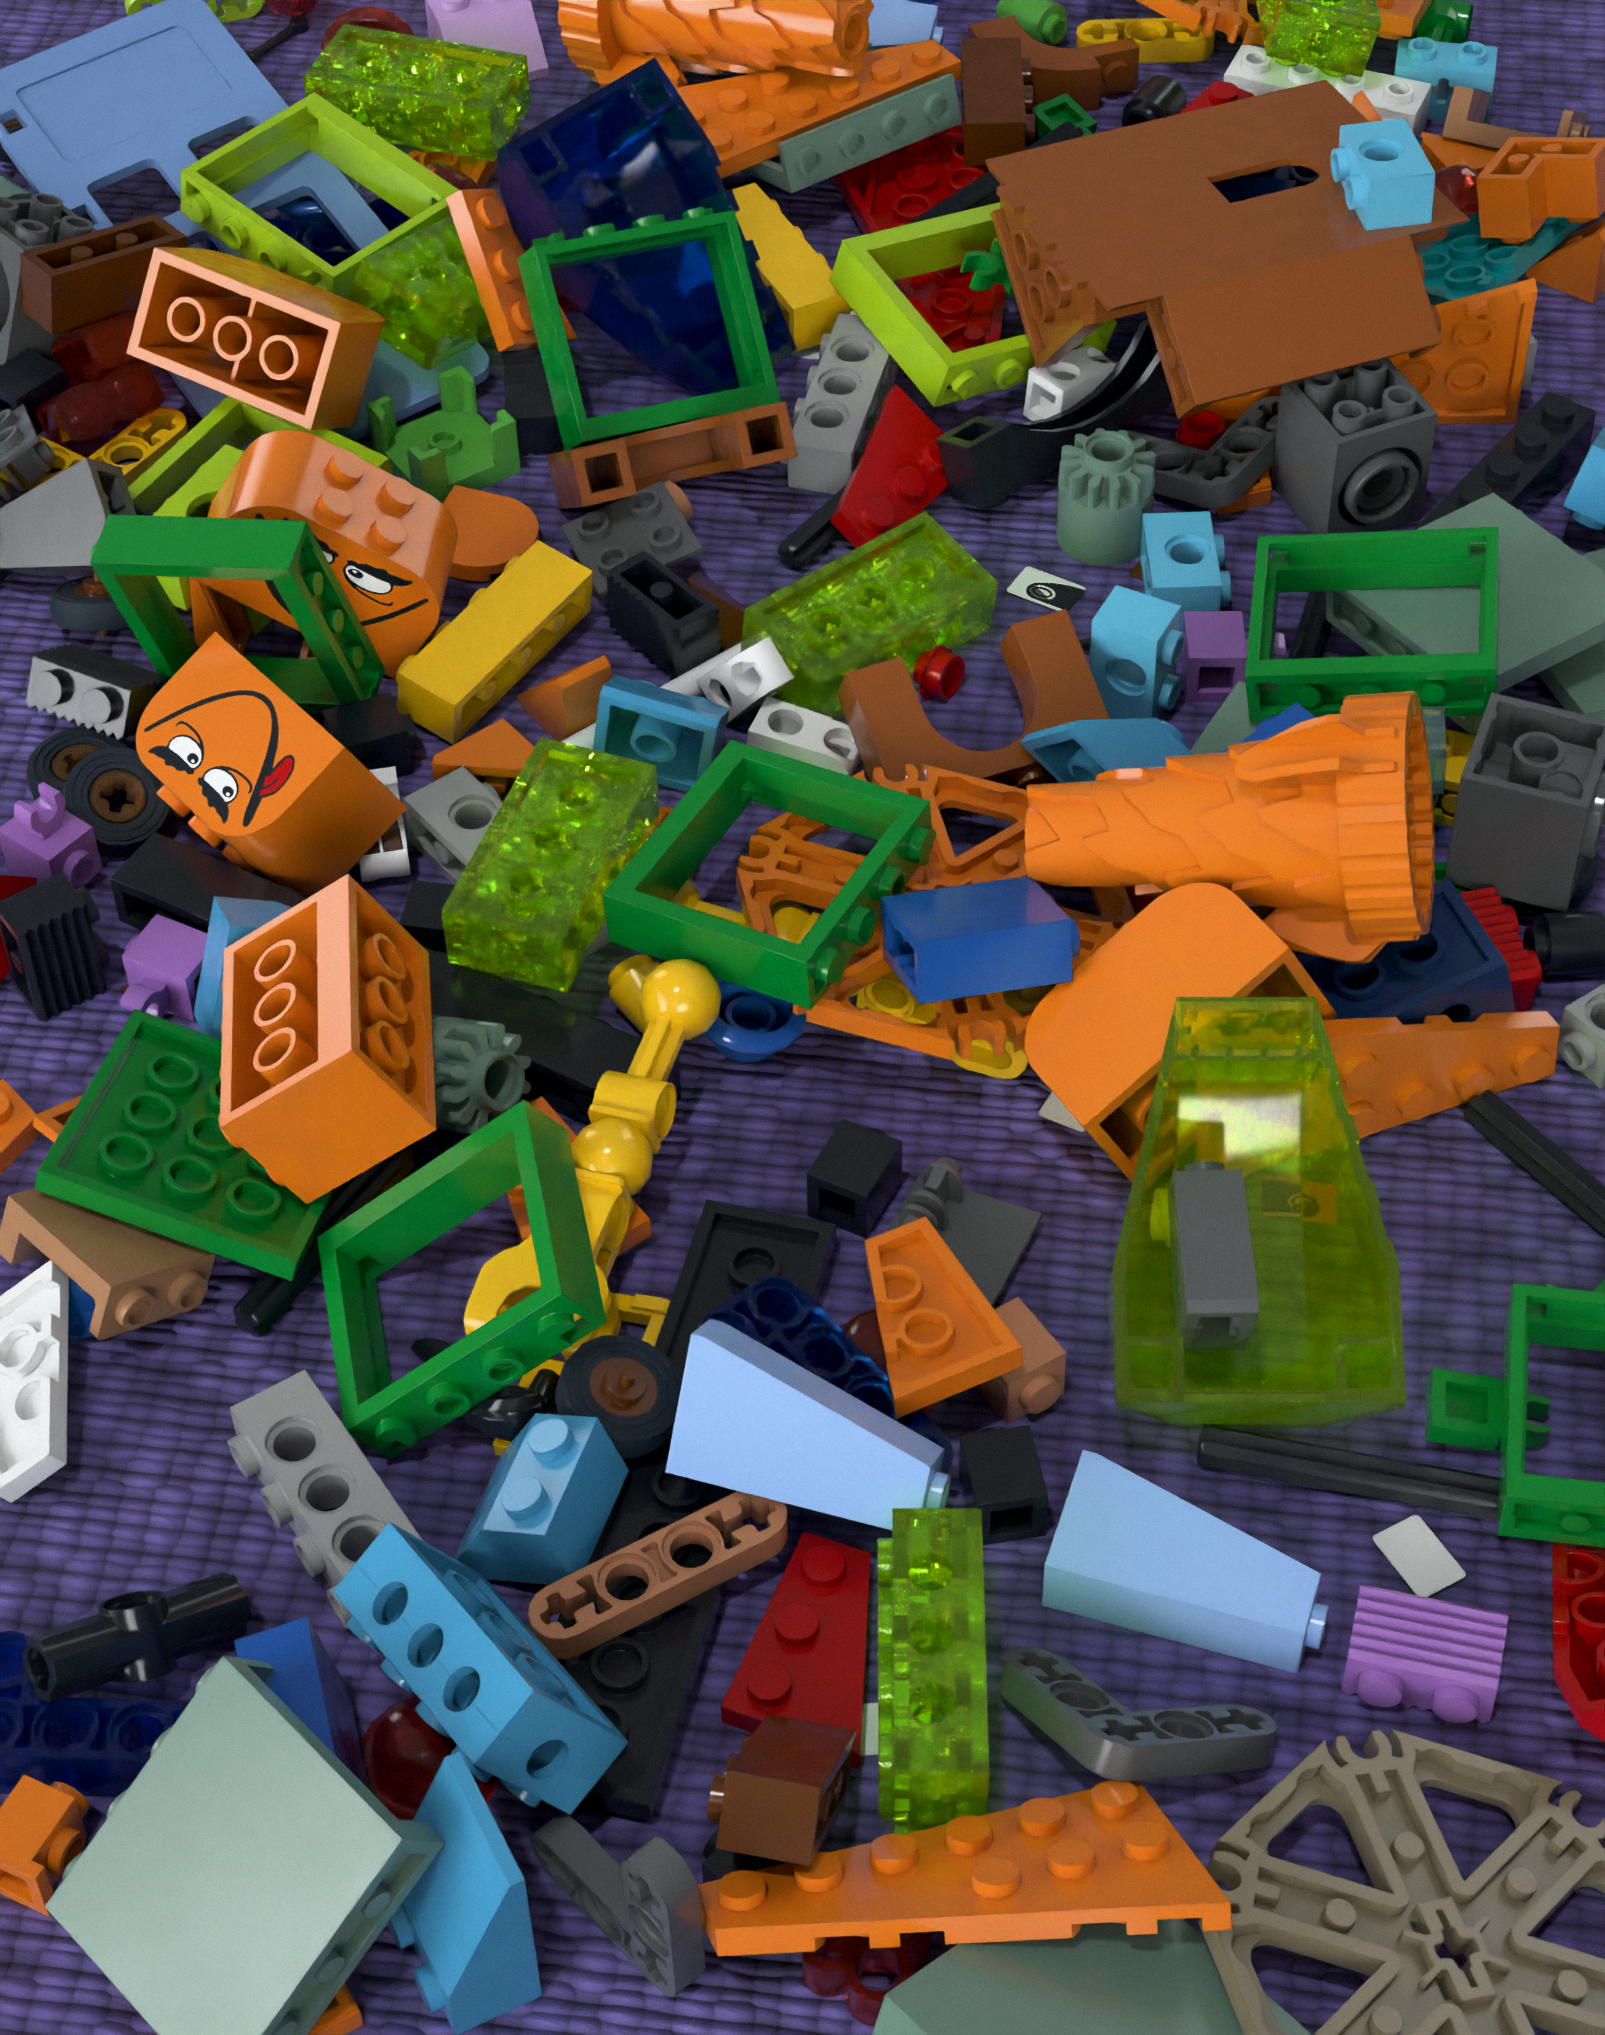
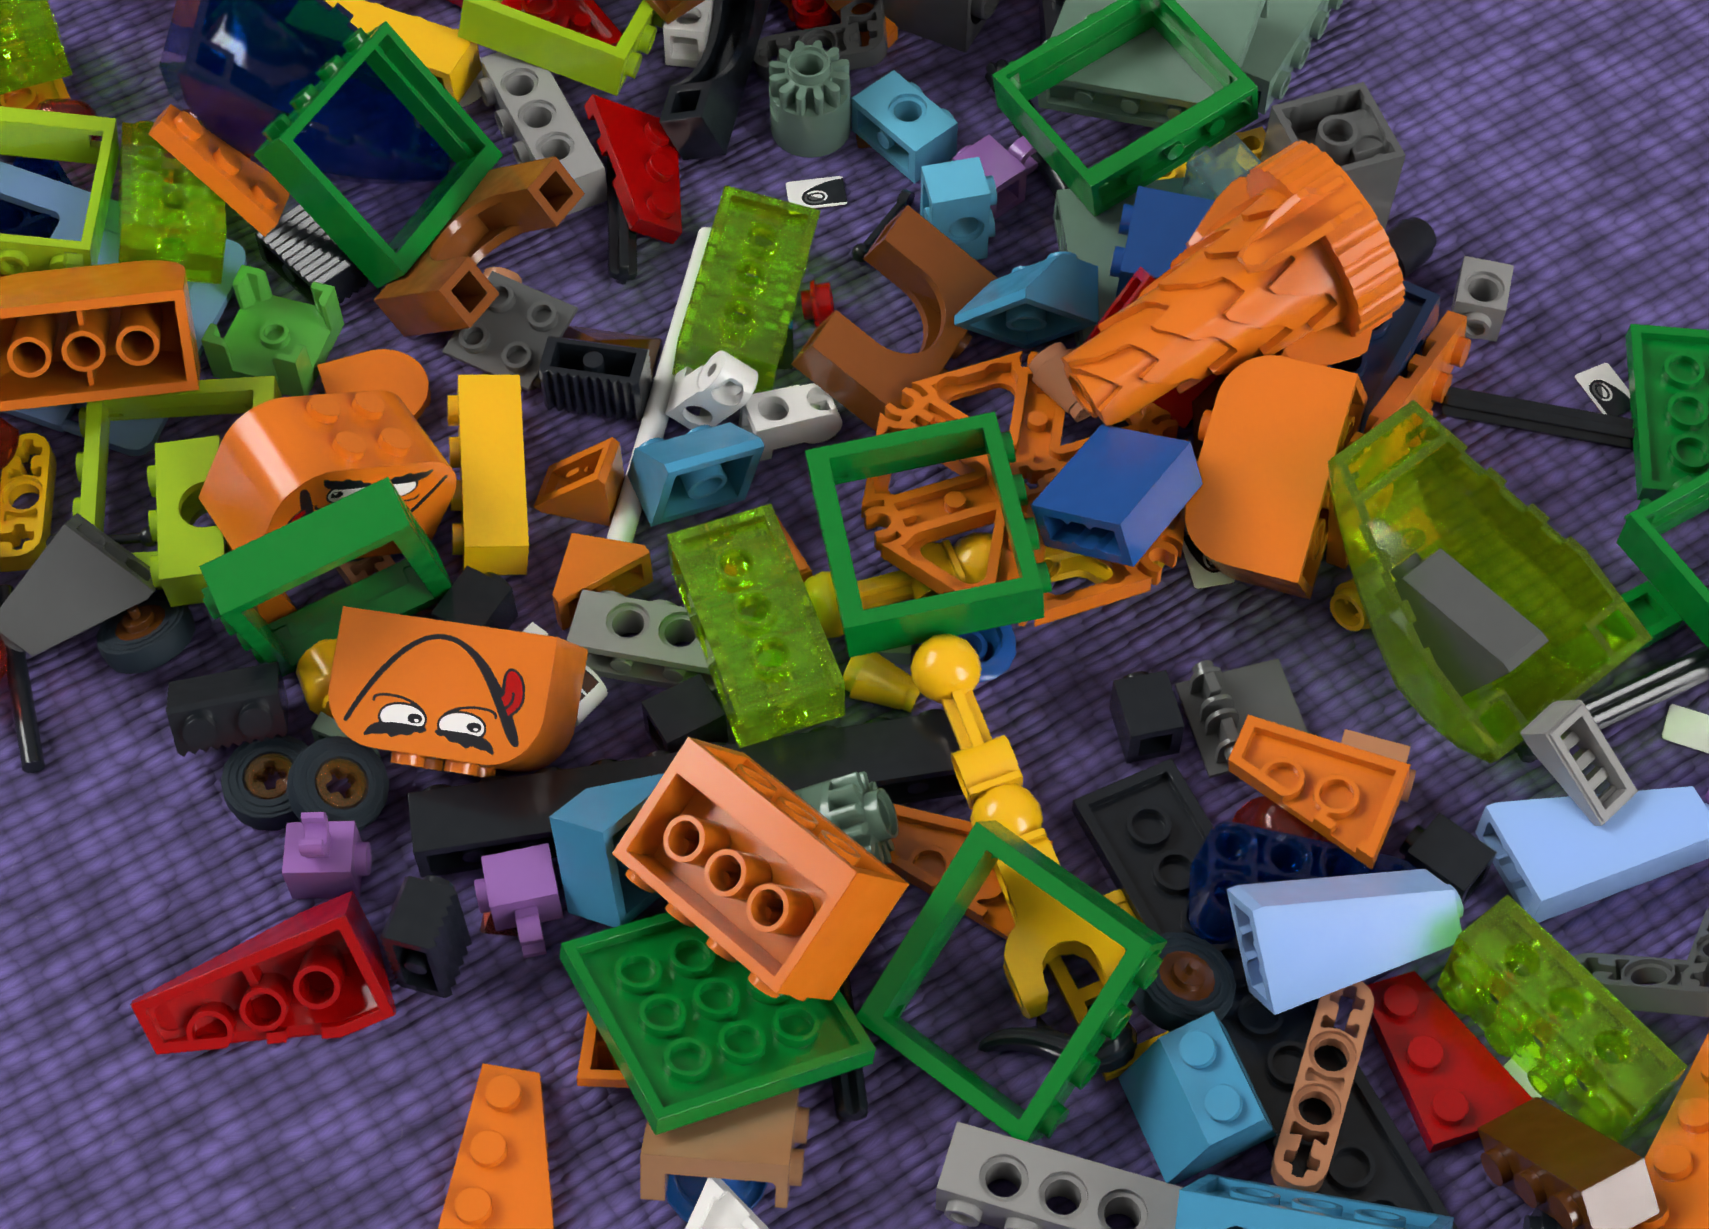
camera: 40 degrees left, 10 degrees up
none -> light grey slope [1520,700,1638,826]

